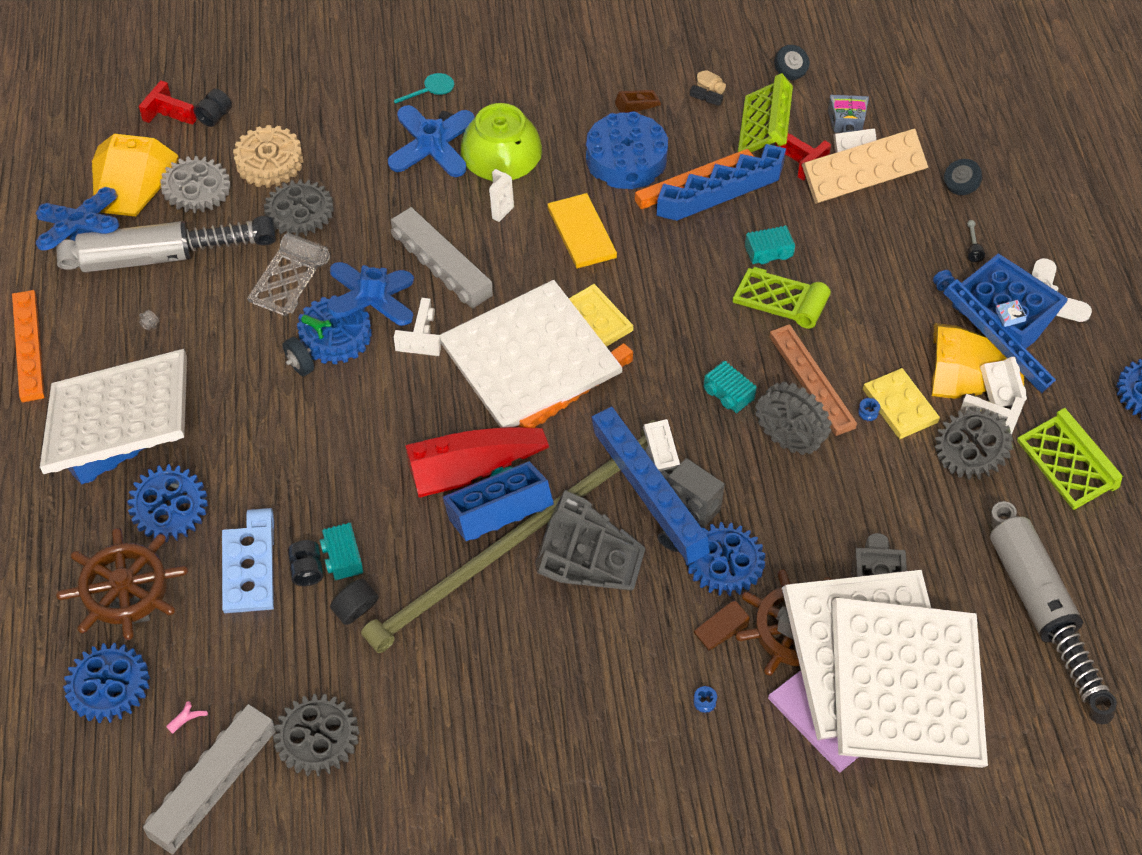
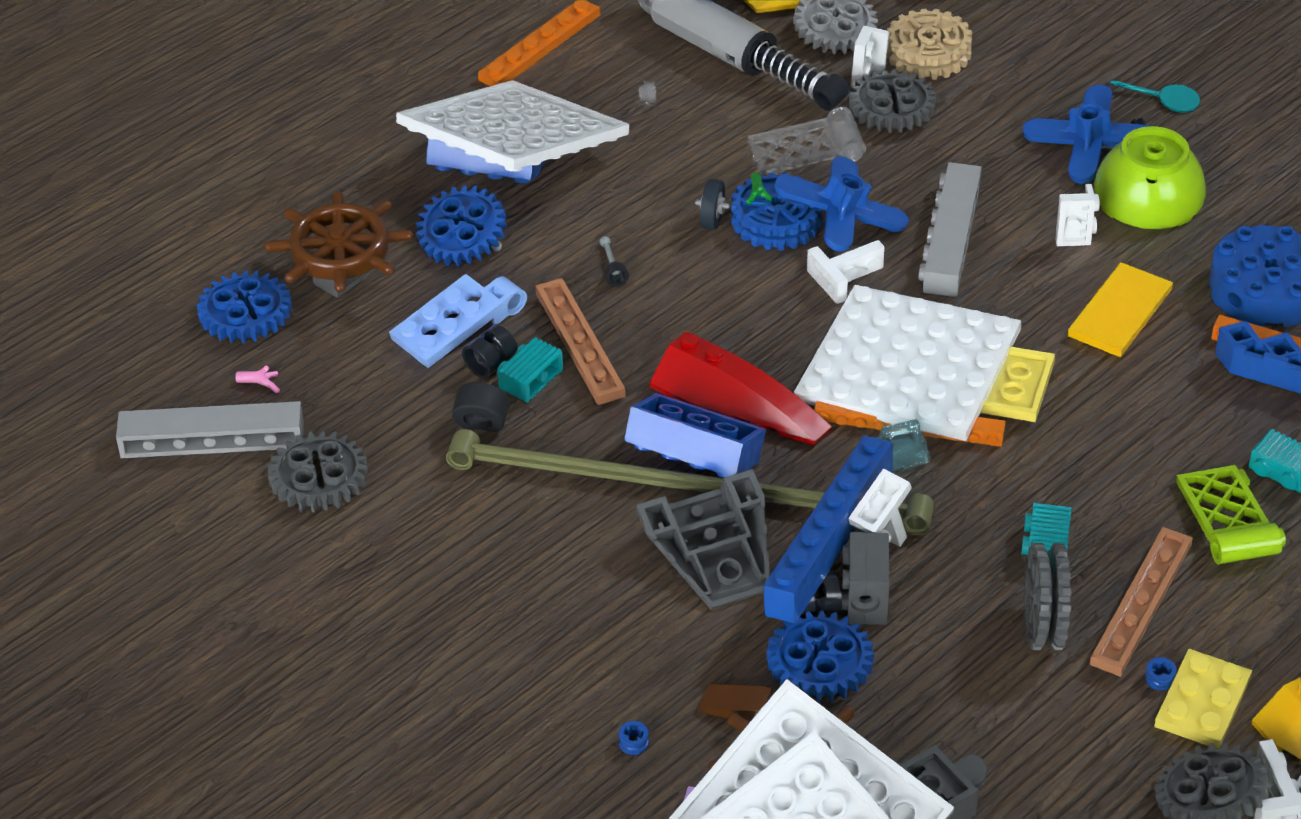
camera: 55 degrees right, 10 degrees down
none -> nougat plate [535,278,626,405]
none -> black hinge [600,236,629,287]
none -> white bracket [851,26,889,86]
none -> clear light blue piece [876,419,931,471]

